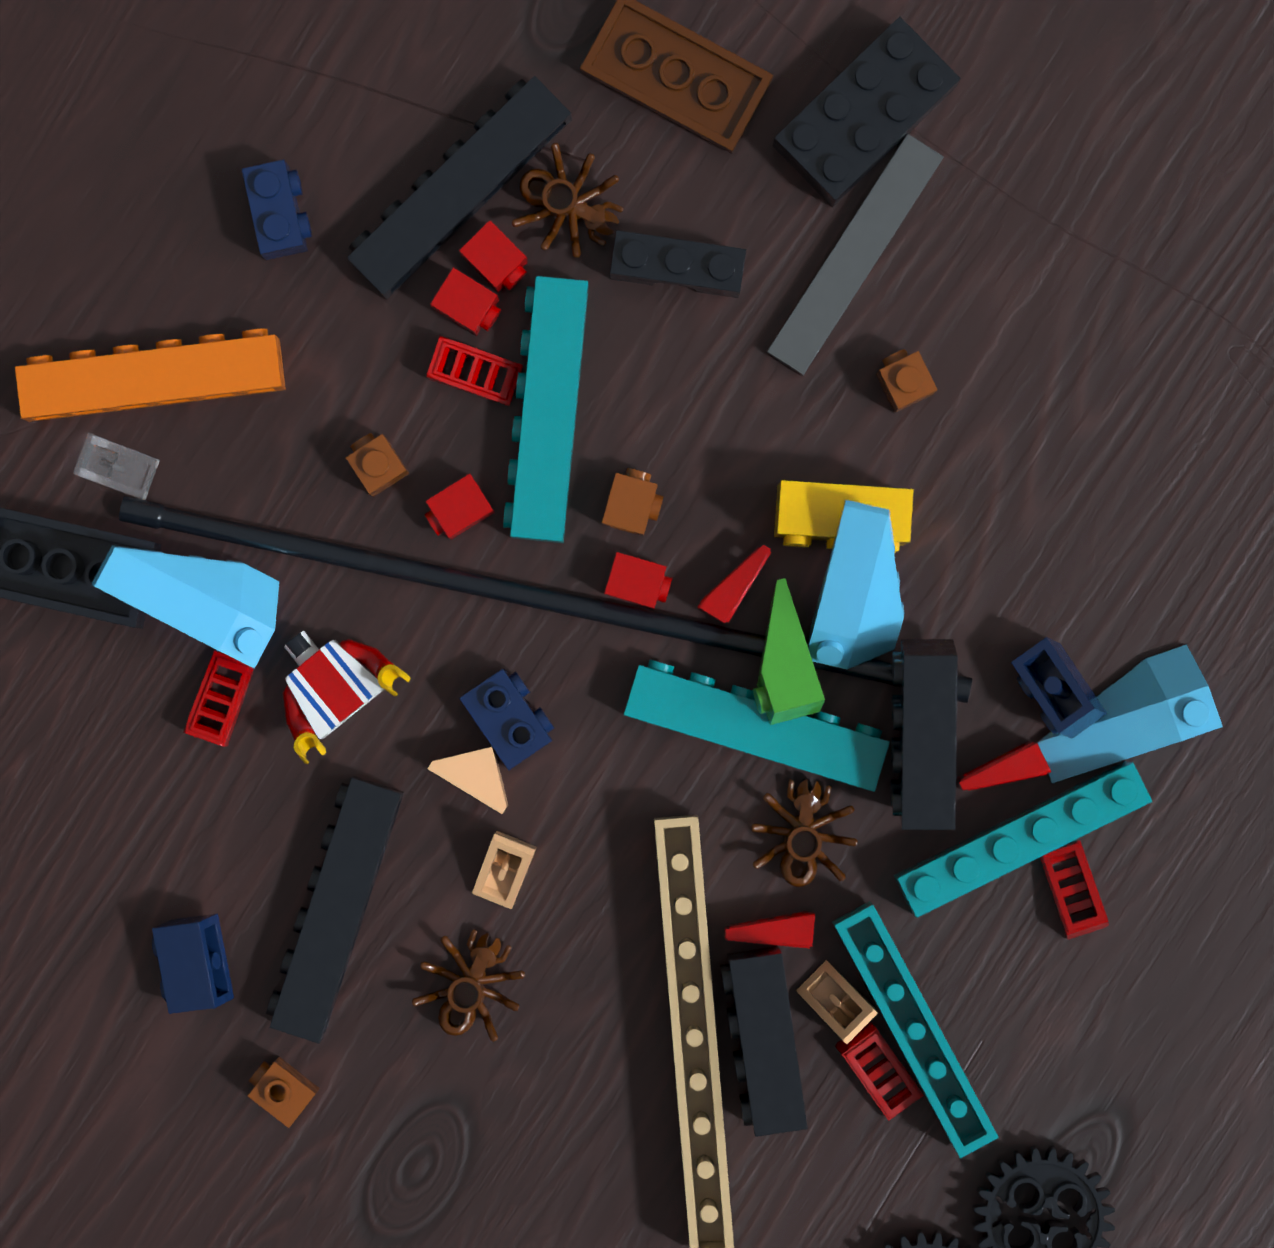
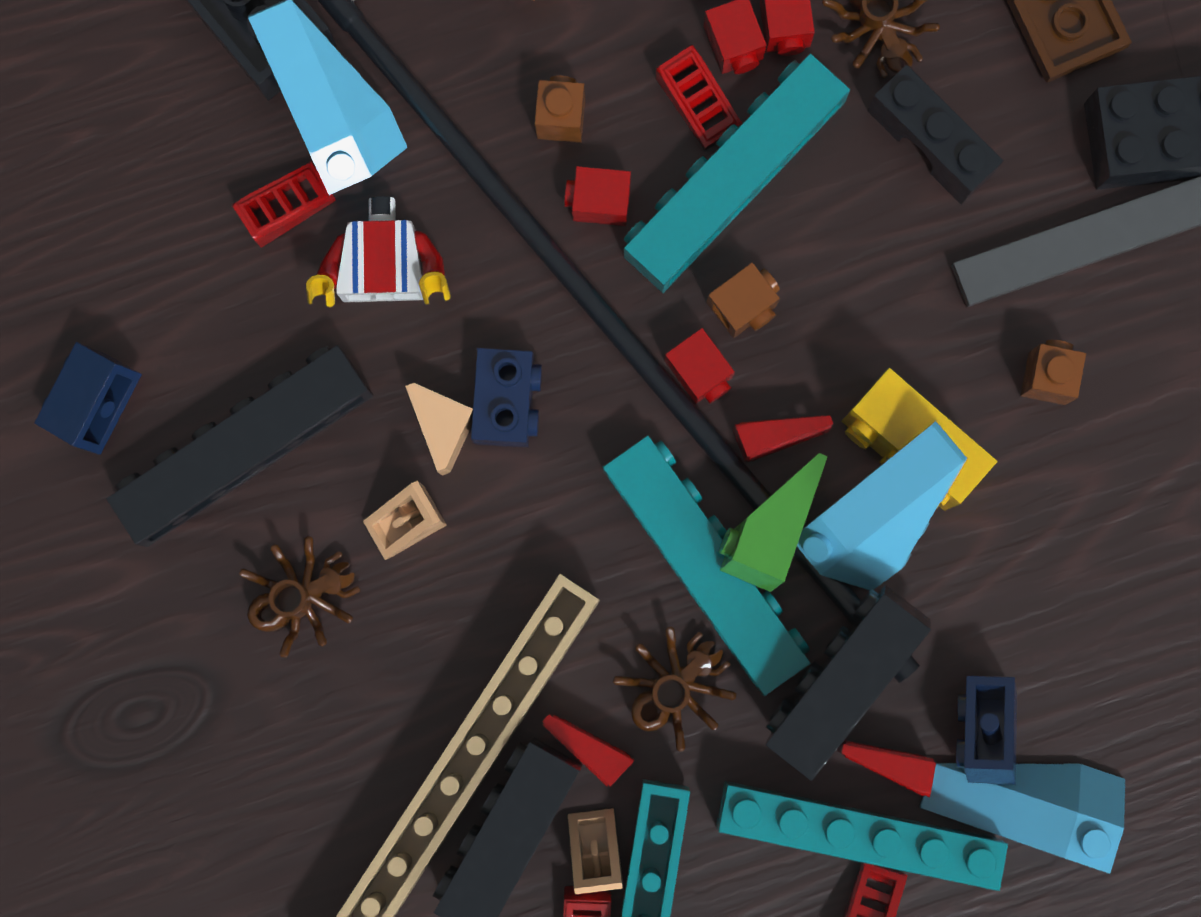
camera: 45 degrees right, 5 degrees down
dark orange brick [248,1057,320,1128] -> none

